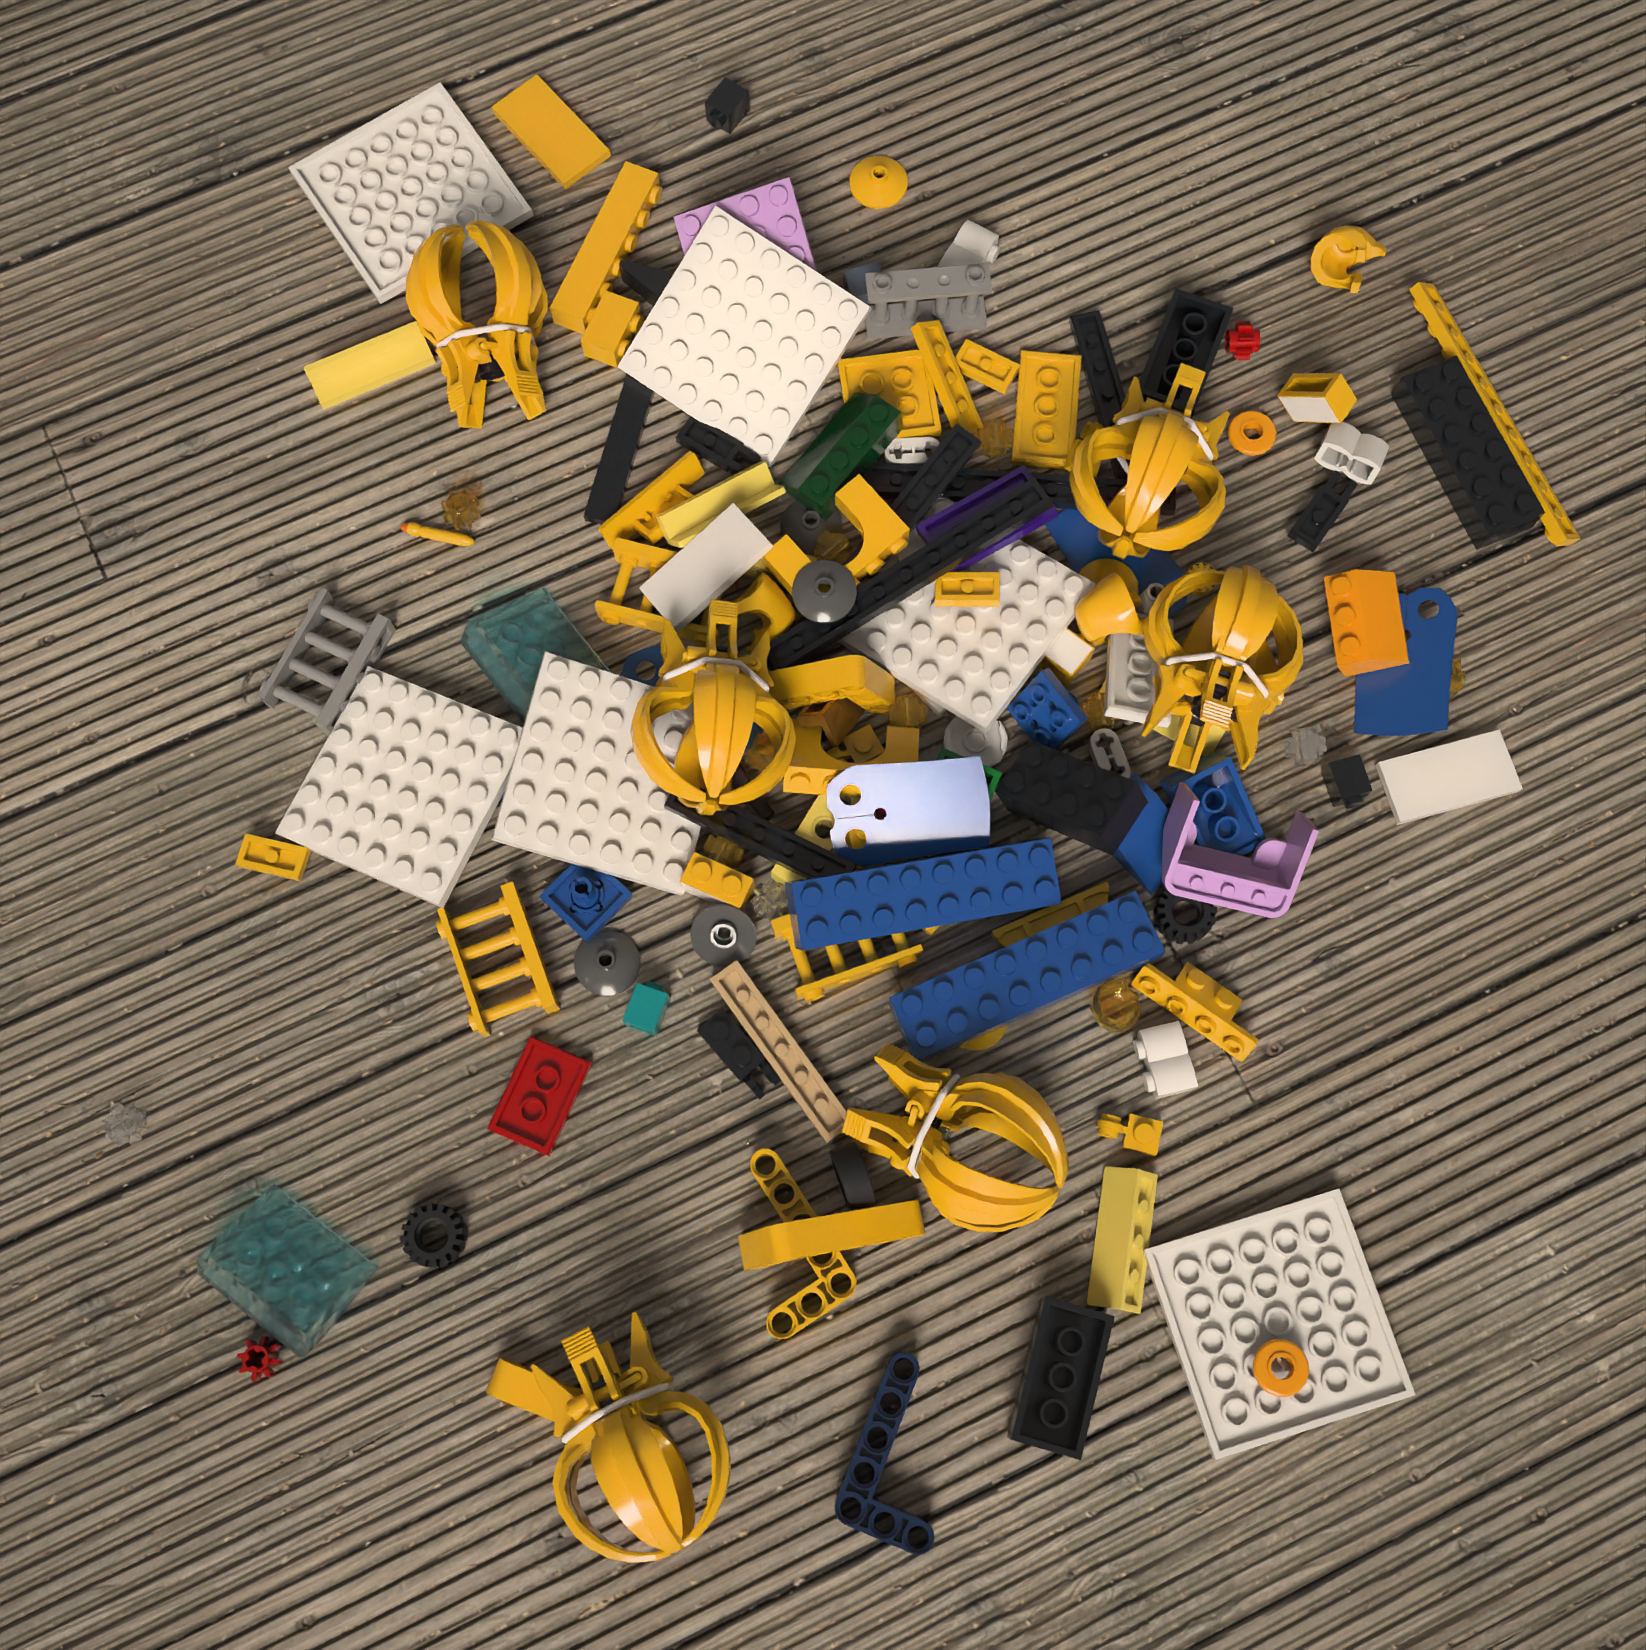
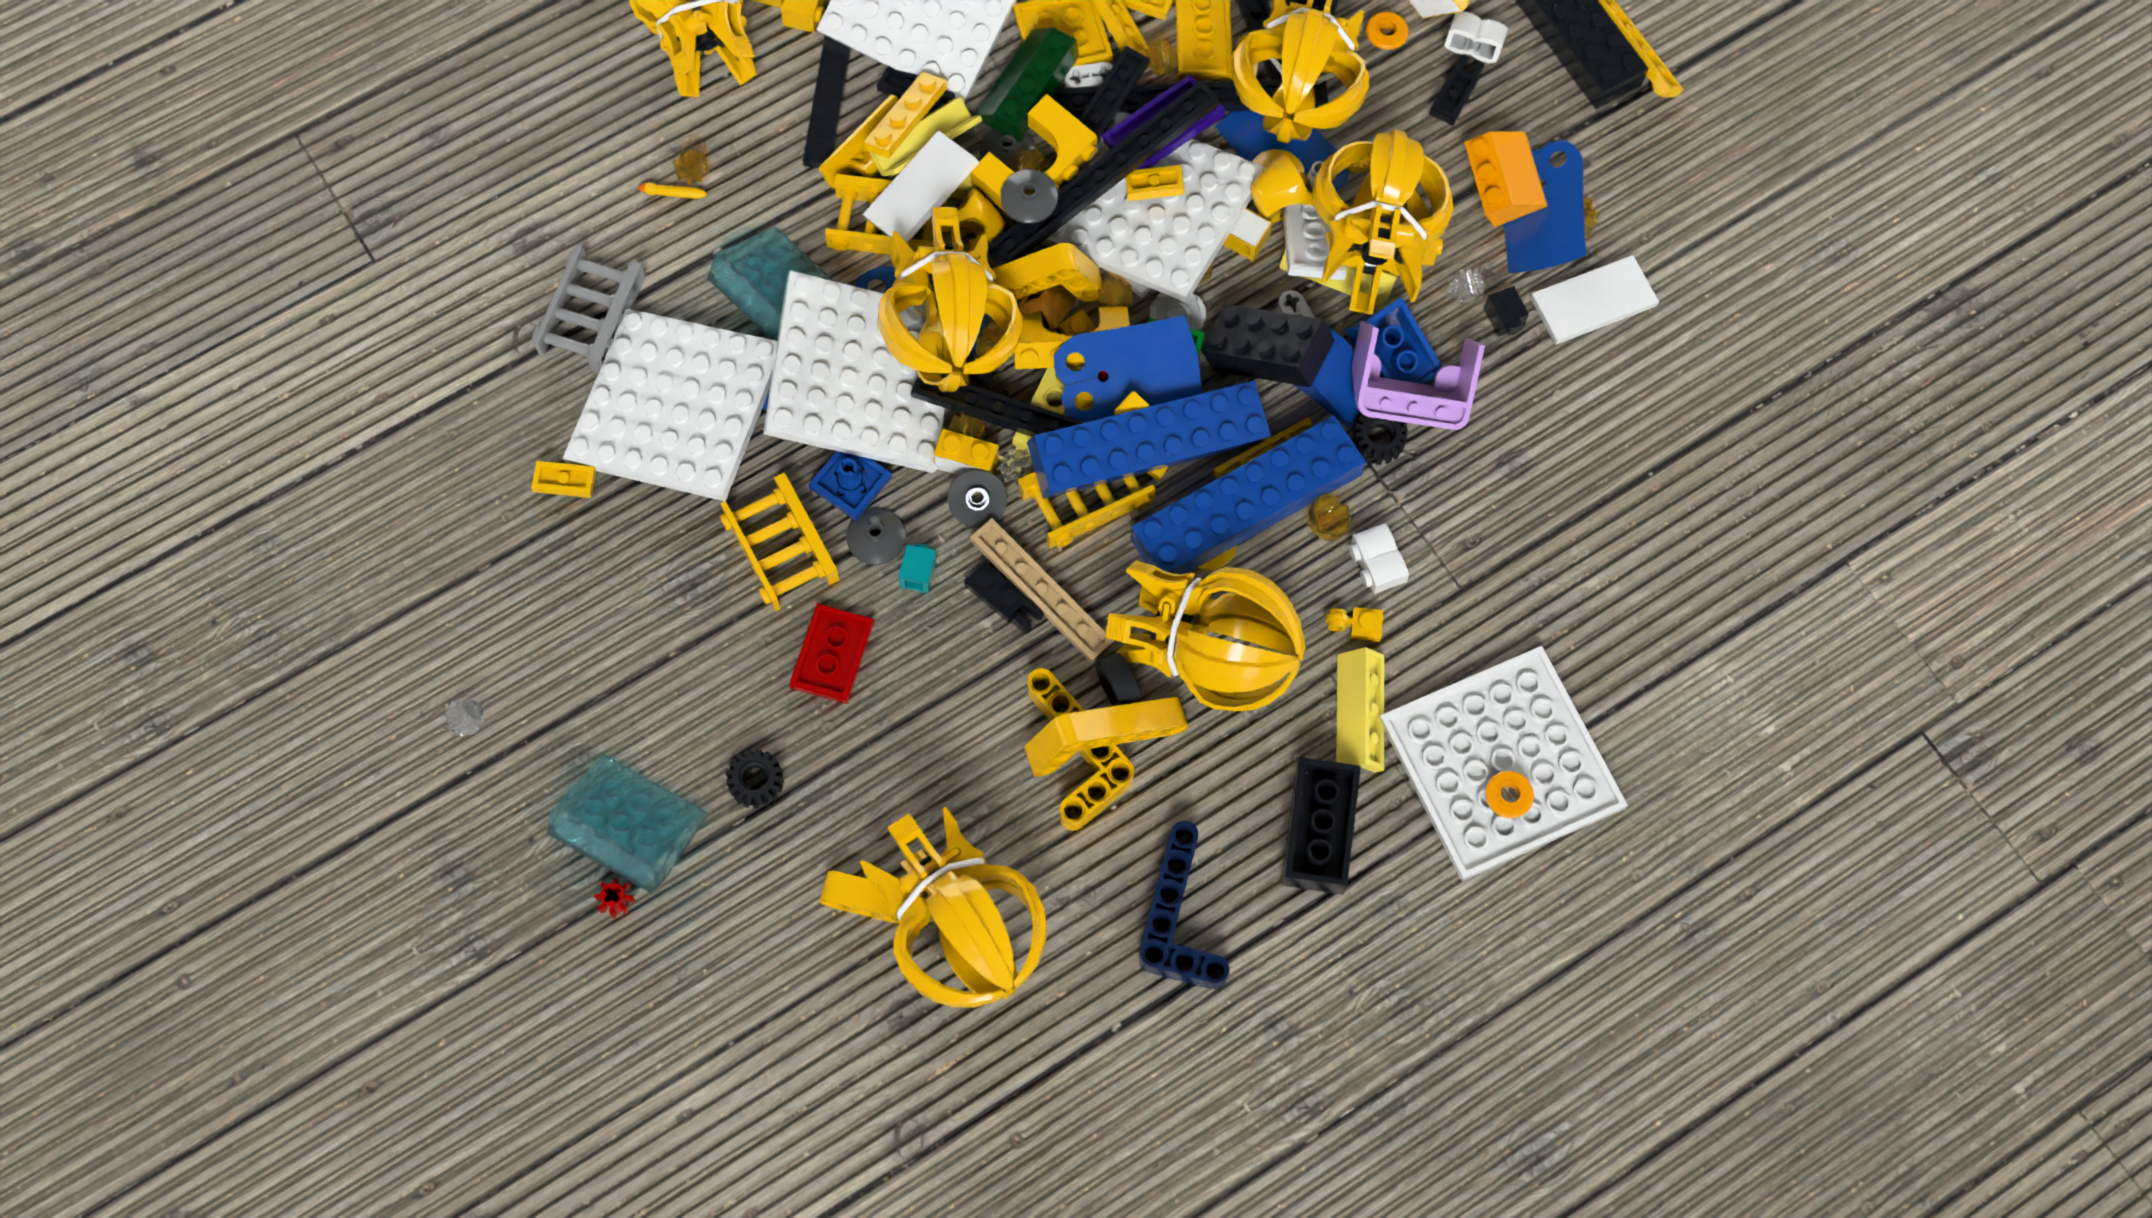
camera: 10 degrees left, 5 degrees down
light yellow panel [304,321,436,410] -> none
blue plate [1007,668,1088,750] -> none
clear yellow gear [1081,693,1119,731] -> none
yellow bracket [1131,962,1259,1061] -> none
none -> yellow plate [864,72,947,159]
none -> yellow slope [1114,391,1150,415]

